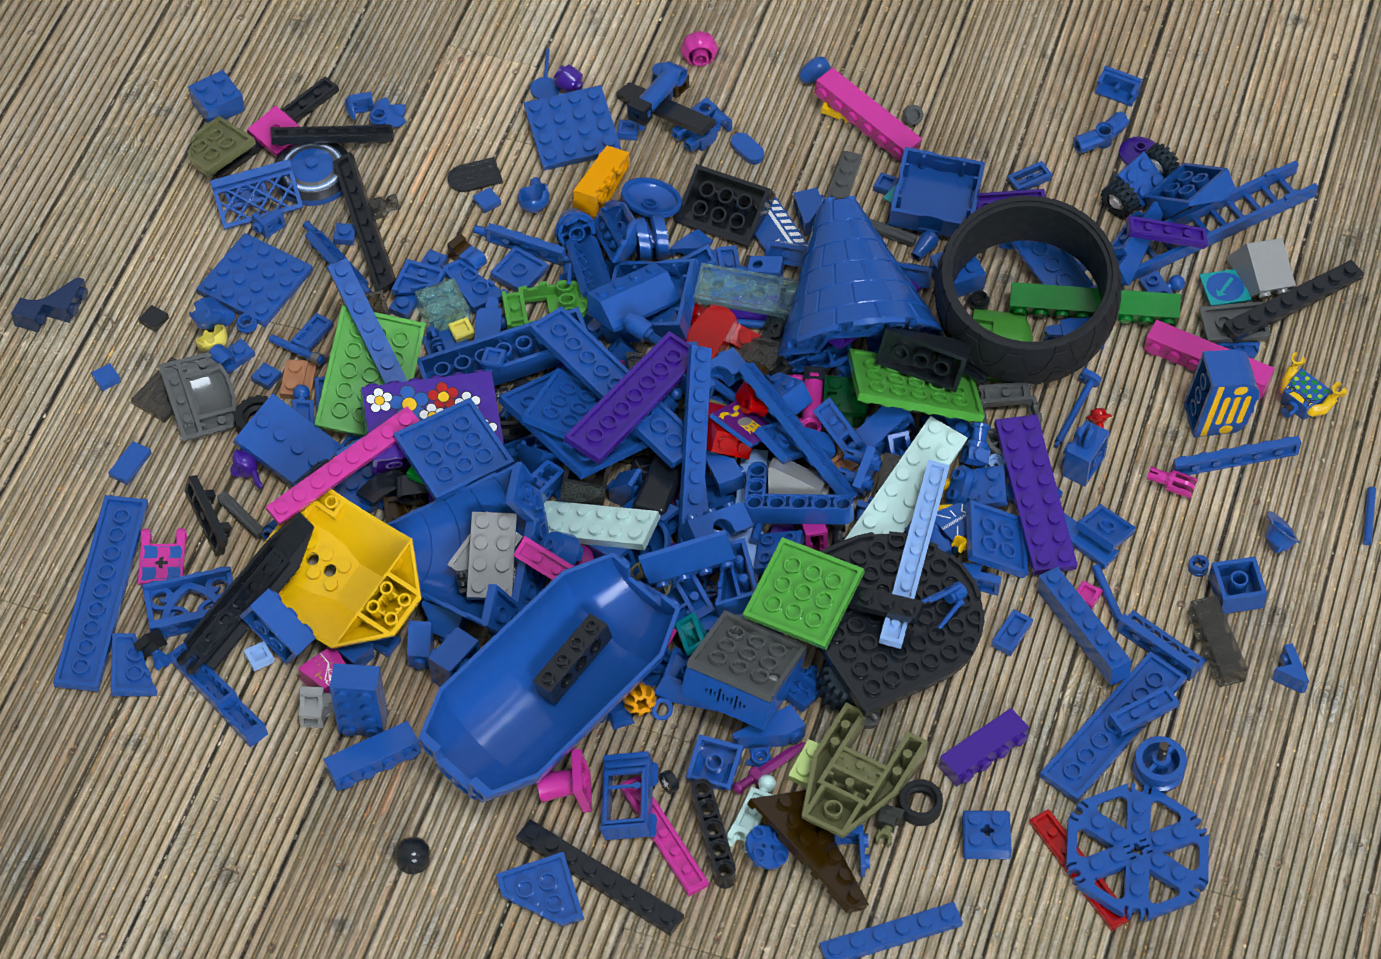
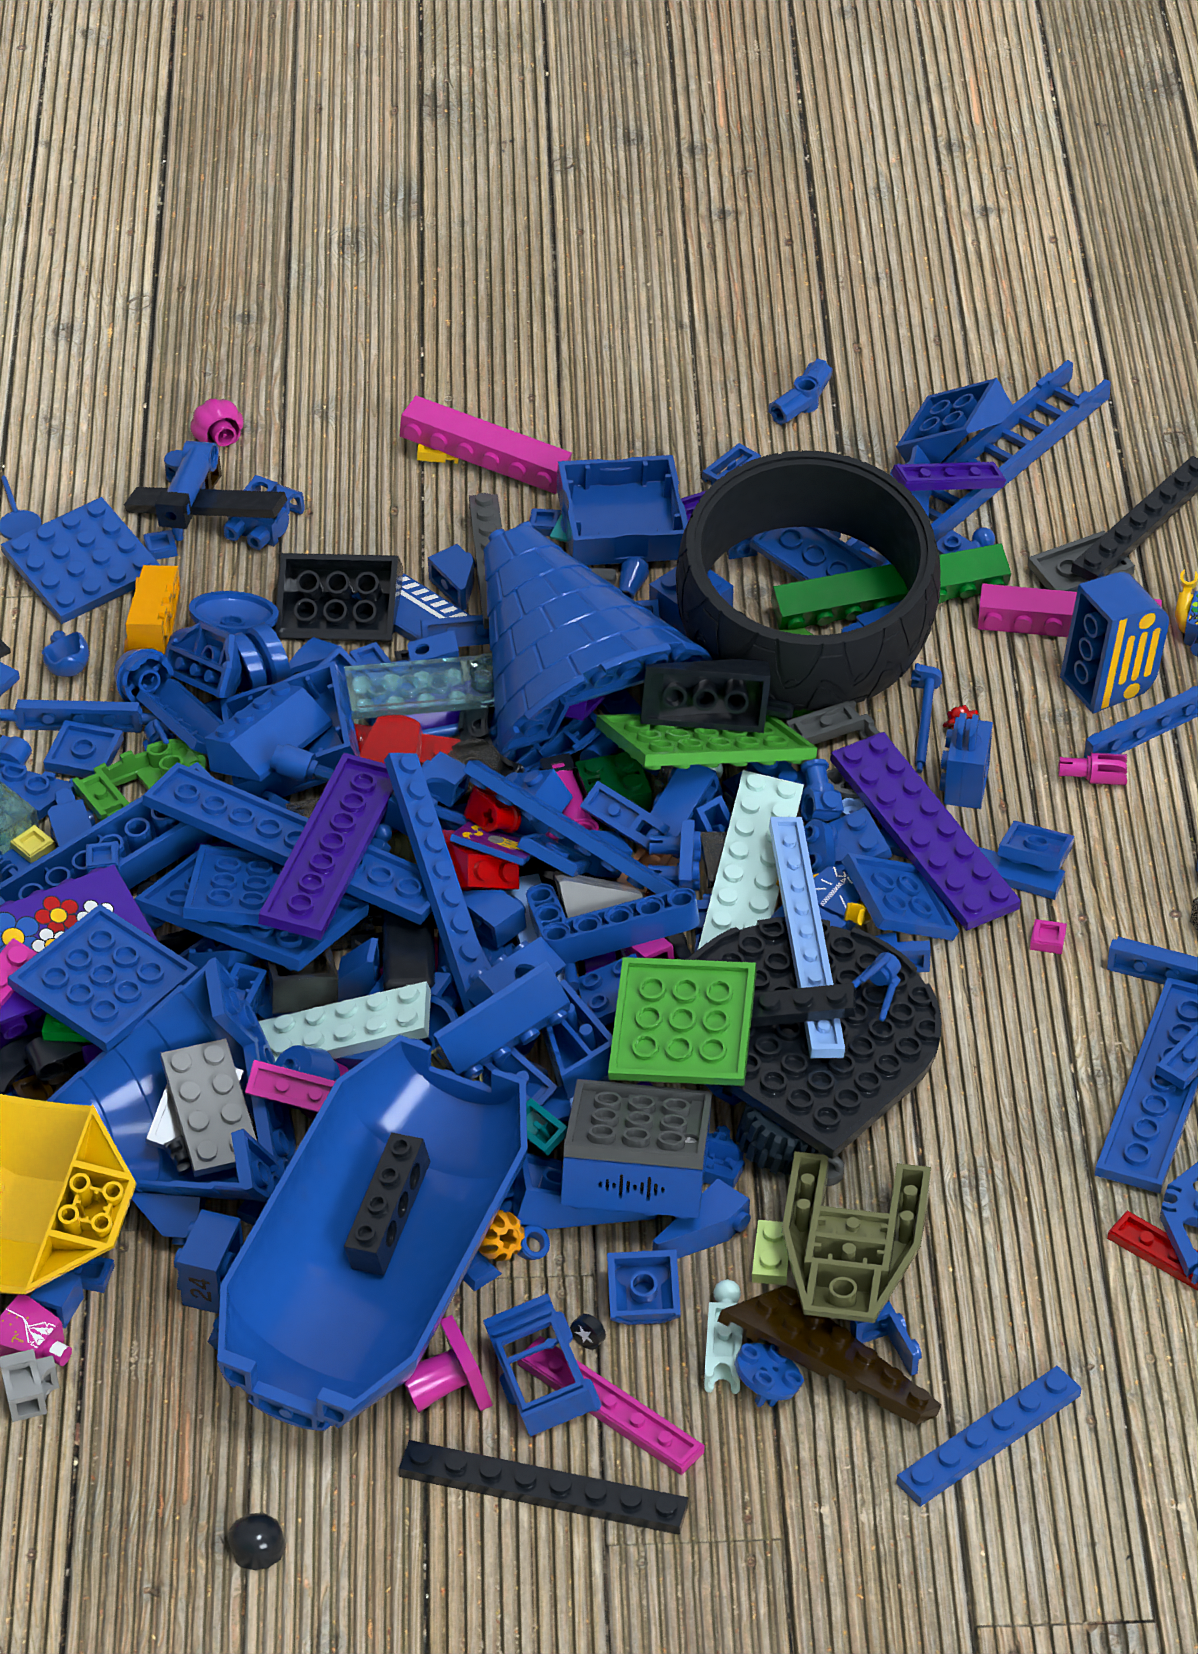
camera: 20 degrees left, 10 degrees down
blue brick [323,721,421,791] -> none
blue brick [330,663,388,738] -> none
blue slope [407,620,435,670] -> none
blue plate [496,852,585,927] -> none
dark purple head [553,64,584,93] -> none
black beam [691,778,736,889] -> none
blue tile [731,133,764,164] -> none
magenta sword [732,742,806,794] -> none
blue plate [746,746,772,768] -> none
blue animal [799,56,831,84] -> none
pearl dark grey piece [876,804,905,847] -> none
black tyre [898,779,943,826] -> none
dark grey tile [902,104,924,125] -> none
dark purple brick [939,708,1029,787] -> none
blue brick [962,810,1012,859] -> none
blue plate [991,609,1033,656] -> none
blue brick [1038,567,1131,686] -> none
blue bar [1092,564,1122,623] -> none
blue hinge [1095,66,1142,107] -> none
plate [1100,143,1180,218] -> none
dark purple dish [1119,137,1156,165] -> none
blue bush [1188,555,1209,577] -> none
piece [1199,269,1251,306] -> none
light grey slope [1227,238,1296,299] -> none

